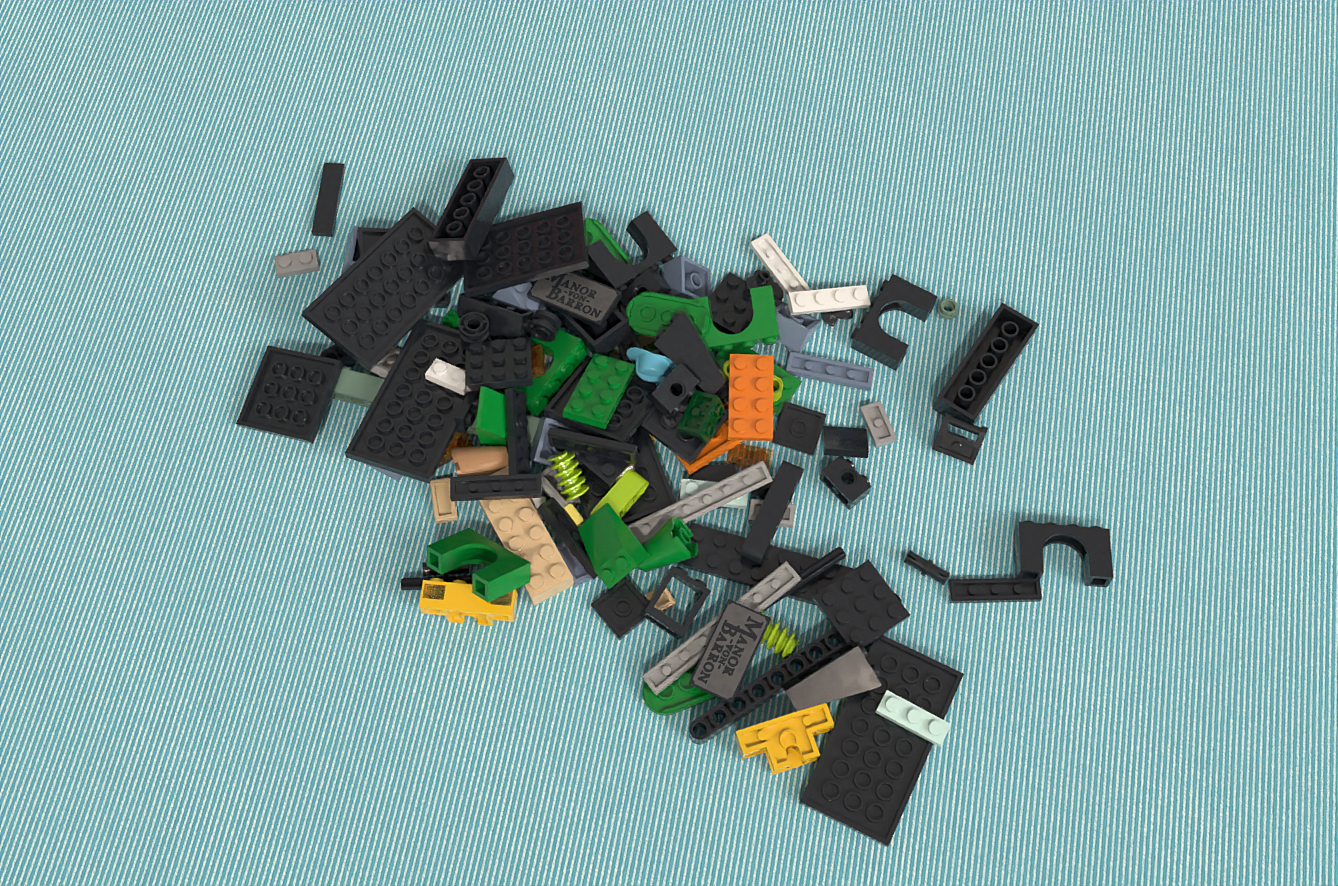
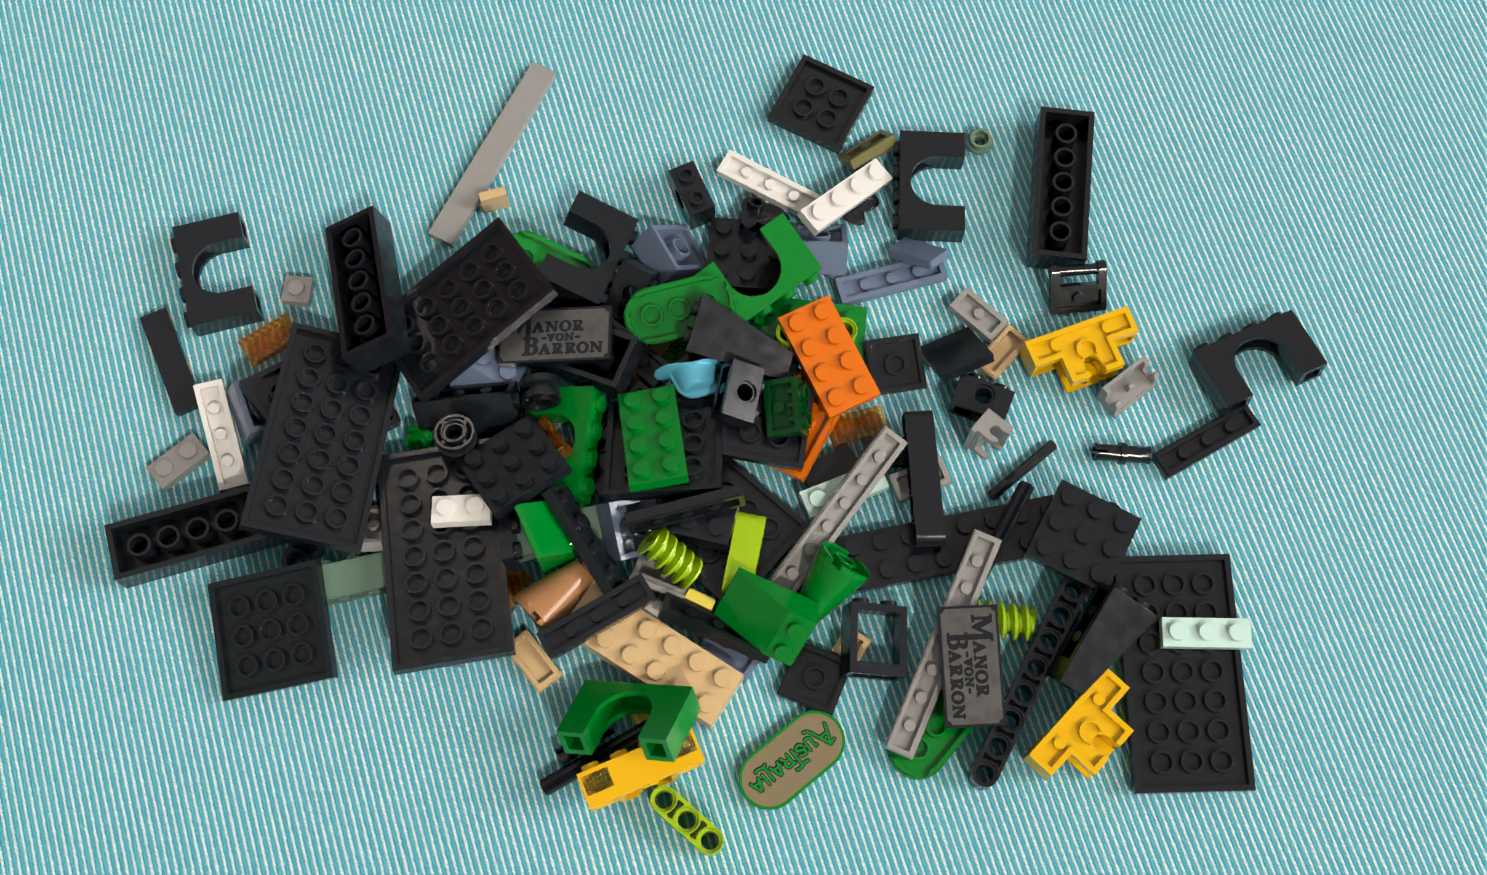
camera: 30 degrees left, 5 degrees up
none -> black brick [104,485,291,588]
none -> black arch [170,212,264,337]
none -> white plate [193,379,249,493]
none -> clear orange plate [238,313,293,367]
none -> light grey plate [281,275,315,307]
none -> light grey tile [428,62,557,248]
none -> tan tile [478,186,510,213]
none -> lime beam [650,785,724,857]
none -> black brick [668,161,715,230]
none -> dark tan tile [739,711,845,810]
none -> black plate [768,54,875,155]
none -> olive plate [838,129,897,170]
none -> sand blue tile [888,237,948,270]
none -> light grey hinge [963,408,1013,459]
none -> tan tile [978,324,1029,383]
none -> black bar [987,440,1057,501]
none -> yellow piece [1019,306,1139,394]
none -> light grey hinge [1096,355,1159,419]

